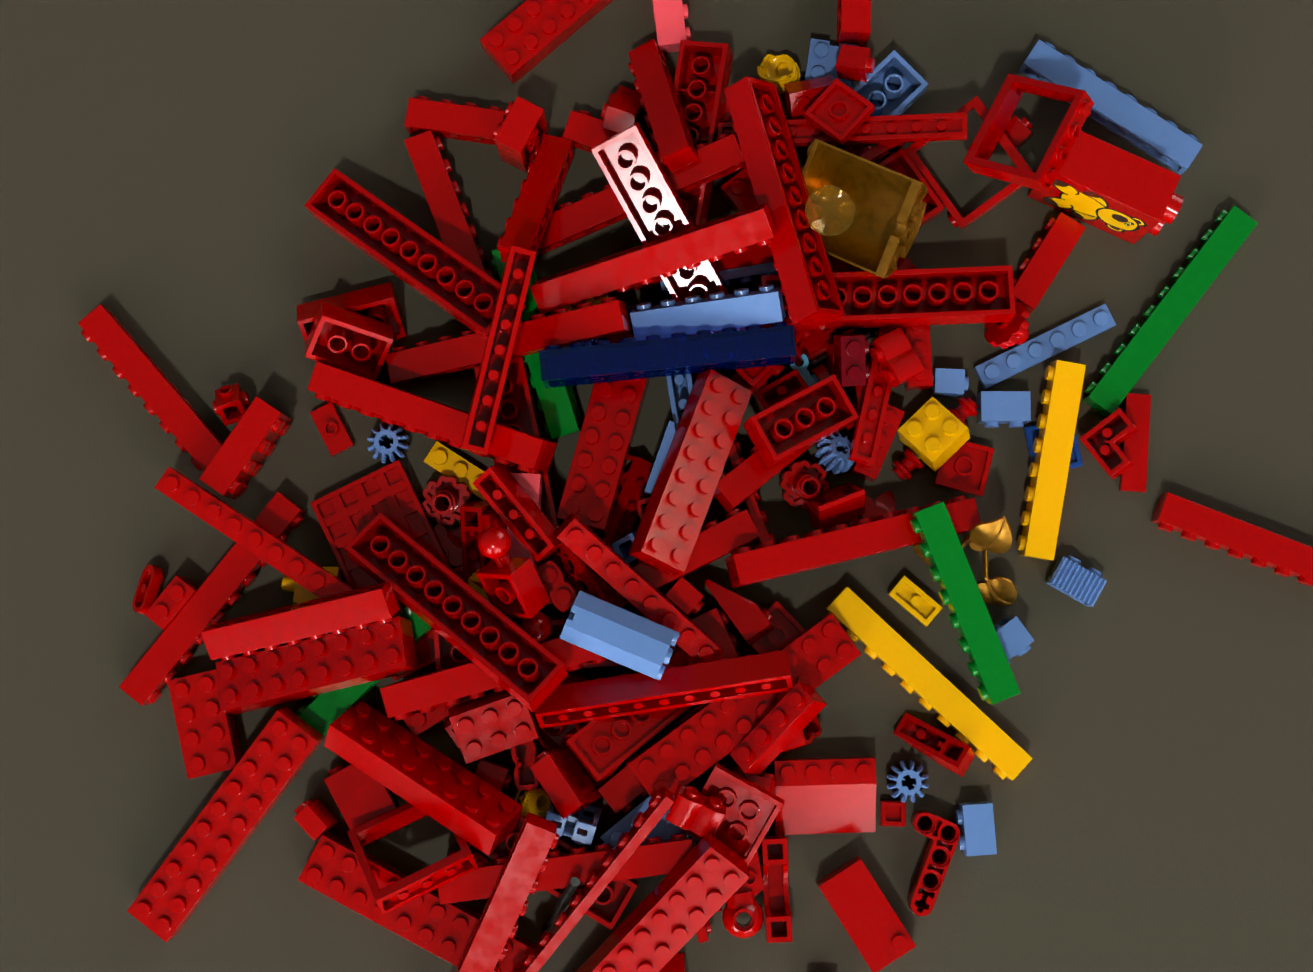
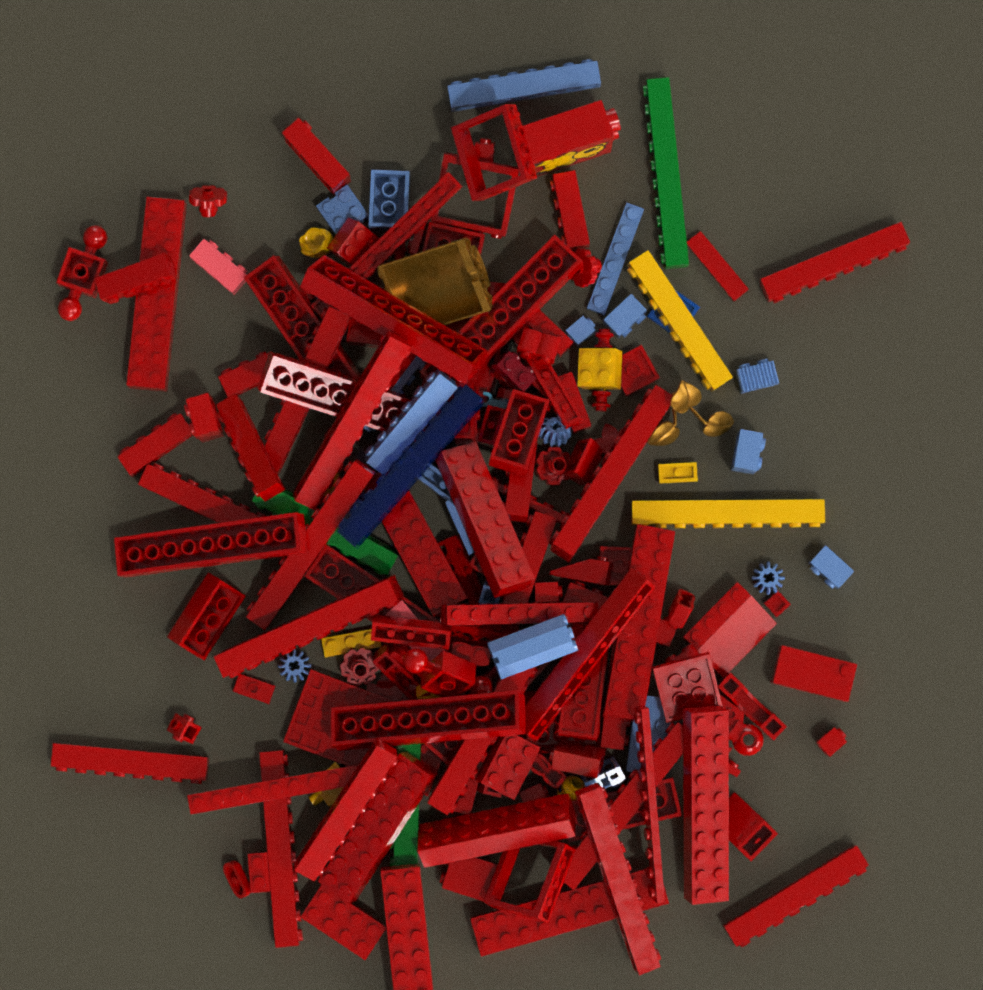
camera: 45 degrees left, 0 degrees up
red brick [199,396,291,500] -> none
red brick [293,798,338,841] -> none
red brick [305,302,394,381] -> none
red brick [460,245,537,455] -> none
pearl dark grey bar [542,877,580,932] -> none
red brick [601,85,643,133] -> none
red brick [628,39,698,172] -> none
red brick [666,785,726,837] -> none
red brick [730,682,827,775] -> none
red plate [804,78,875,145] -> none
clear yellow dish [805,184,856,236] -> none
red brick [835,44,875,82] -> none
red slope [893,713,975,777] -> none
red beam [907,810,960,917] -> none
green brick [910,501,1021,705] -> none
red brick [1079,408,1138,480] -> none

